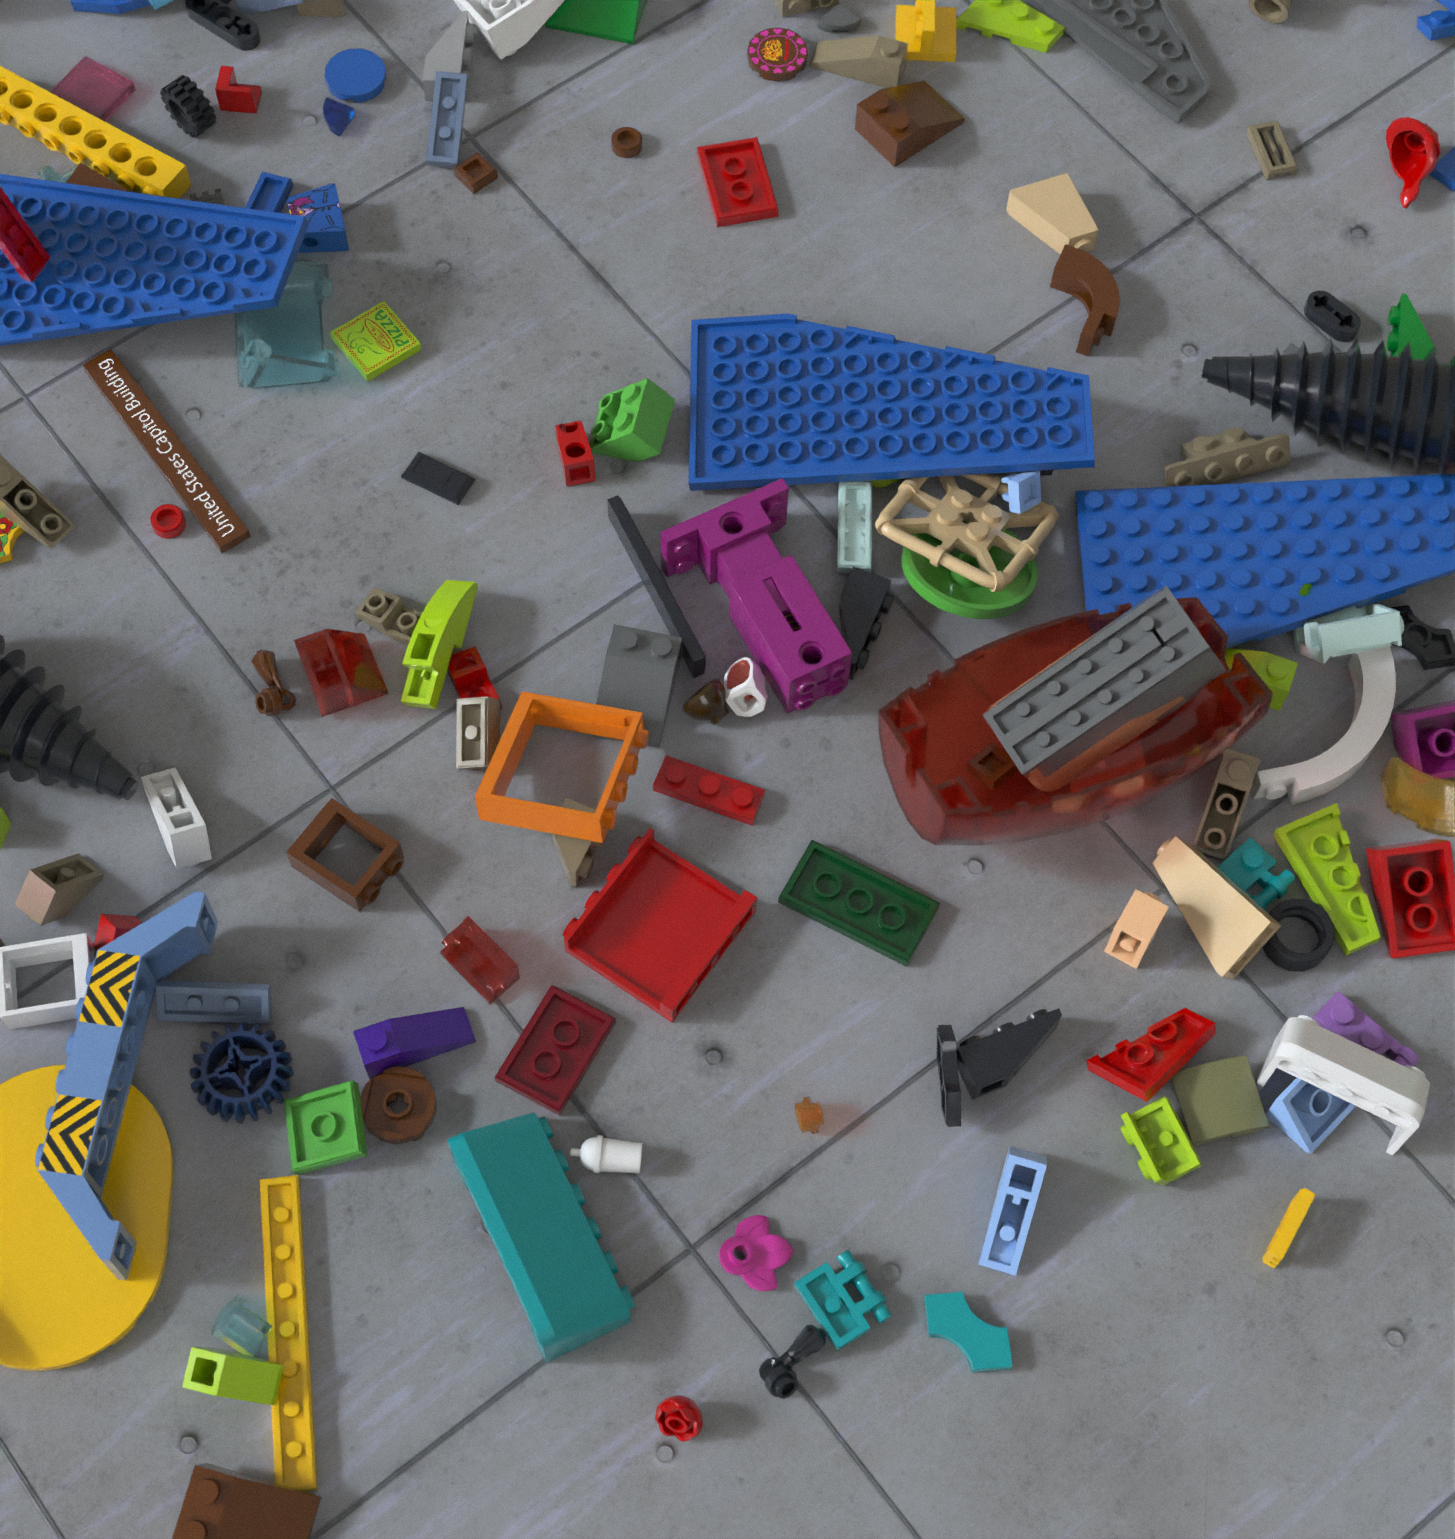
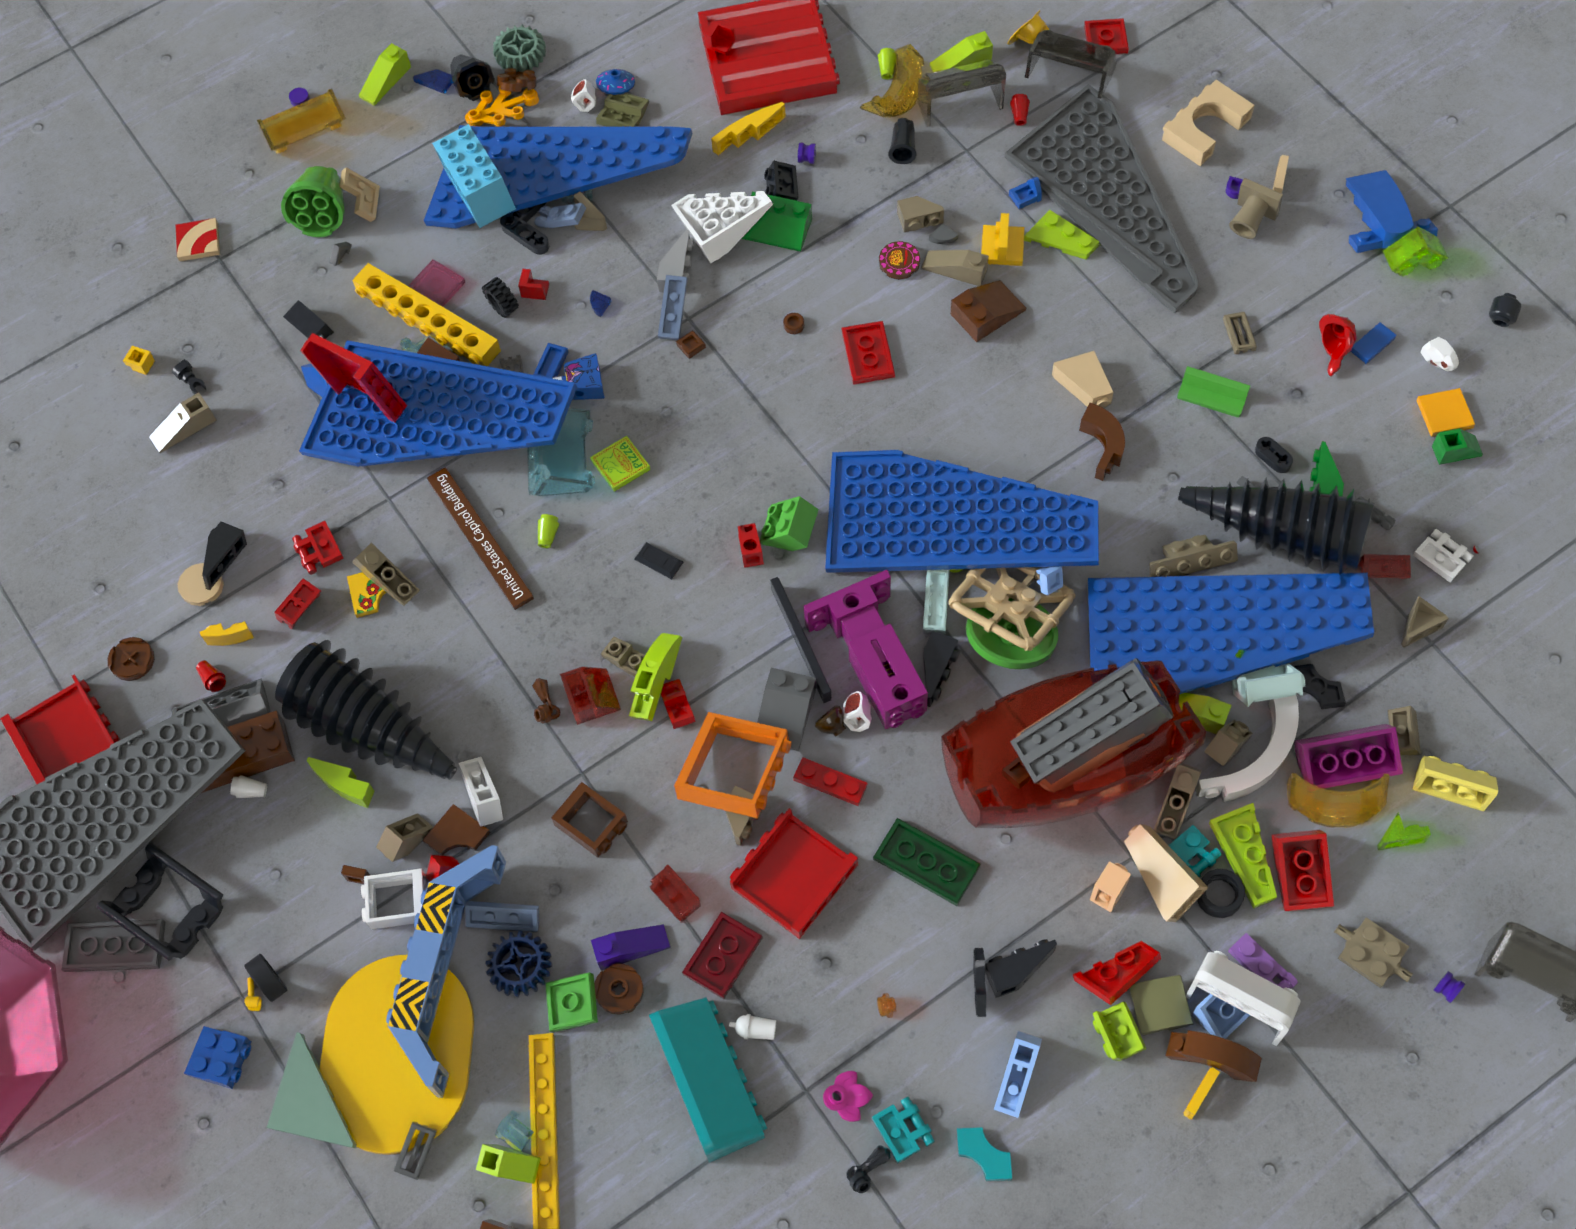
camera: 10 degrees right, 0 degrees up
red tile [150,504,186,539] -> none
blue tile [325,49,387,103] -> none
dark tan slope [456,696,500,770] -> none
red plate [655,1395,703,1442] -> none
none -> dark grey tile [394,1121,437,1180]
none -> reddish brown tile [423,804,491,856]
none -> lime cone [538,514,560,549]
none -> reddish brown arch [1165,1030,1262,1082]
none -> bright green panel [1177,366,1250,417]
none -> dark tan slope [1204,720,1253,766]

